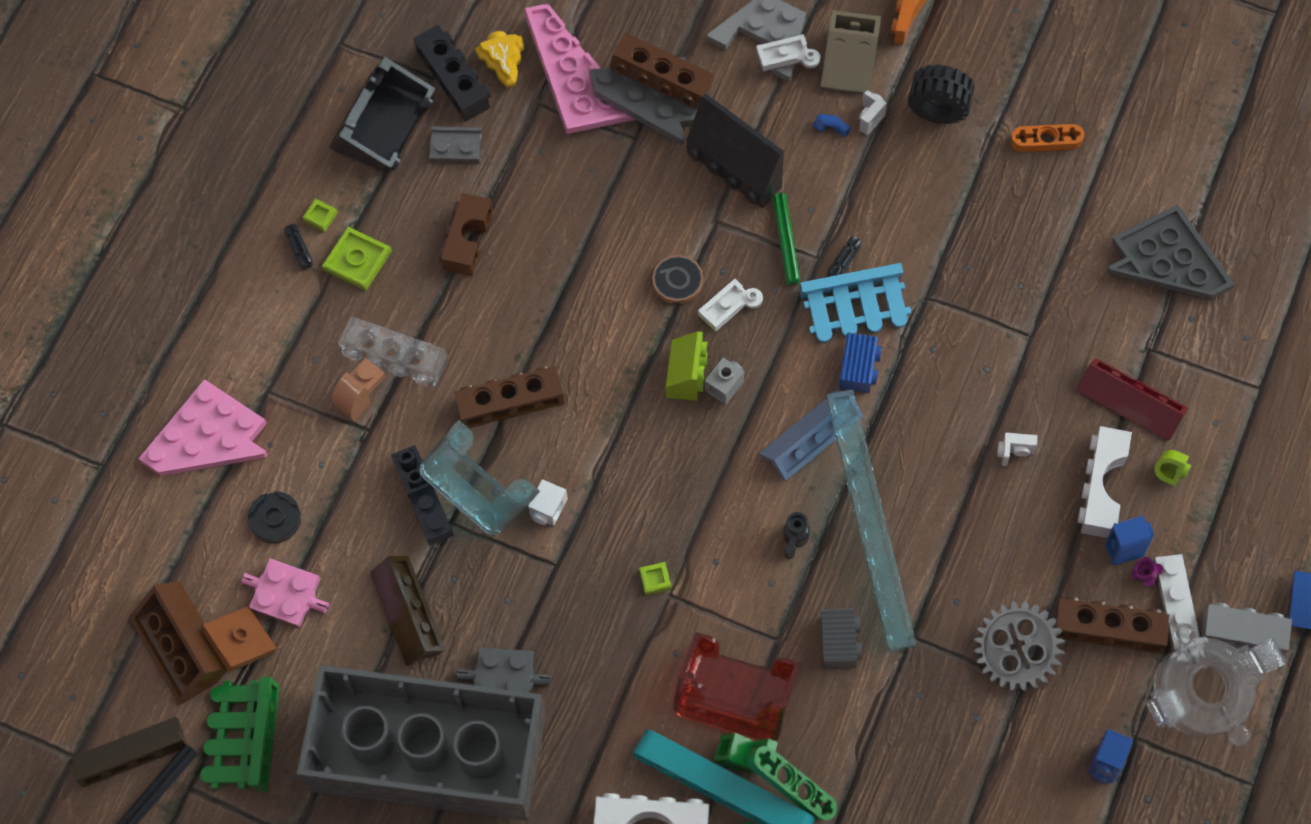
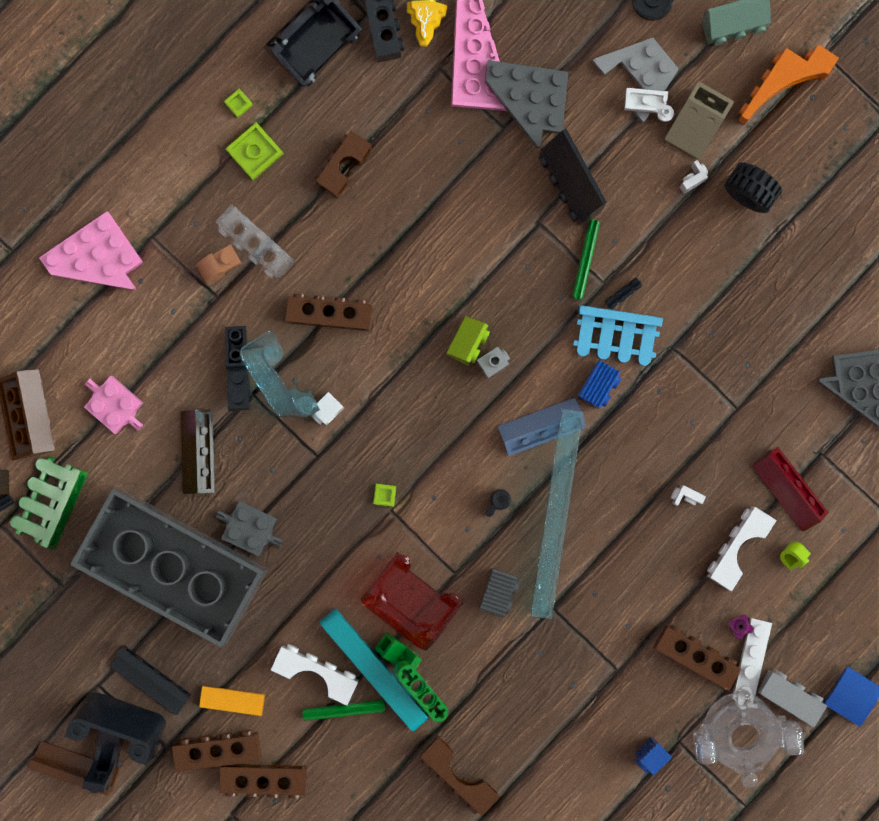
camera: 15 degrees right, 20 degrees up
dark orange plate [201,606,276,672] -> none
black tile [248,491,301,543] -> none
black axle [284,223,313,270] -> none
flat silver plate [429,127,482,164] -> none
reddish brown brick [610,33,715,110] -> none
black tile [652,255,703,304] -> none
white hinge [698,279,763,331] -> none
blue arm [813,114,851,137] -> none
light grey gear [974,601,1065,691] -> none
orange beam [1010,124,1084,152] -> none
blue brick [1105,515,1154,565] -> none

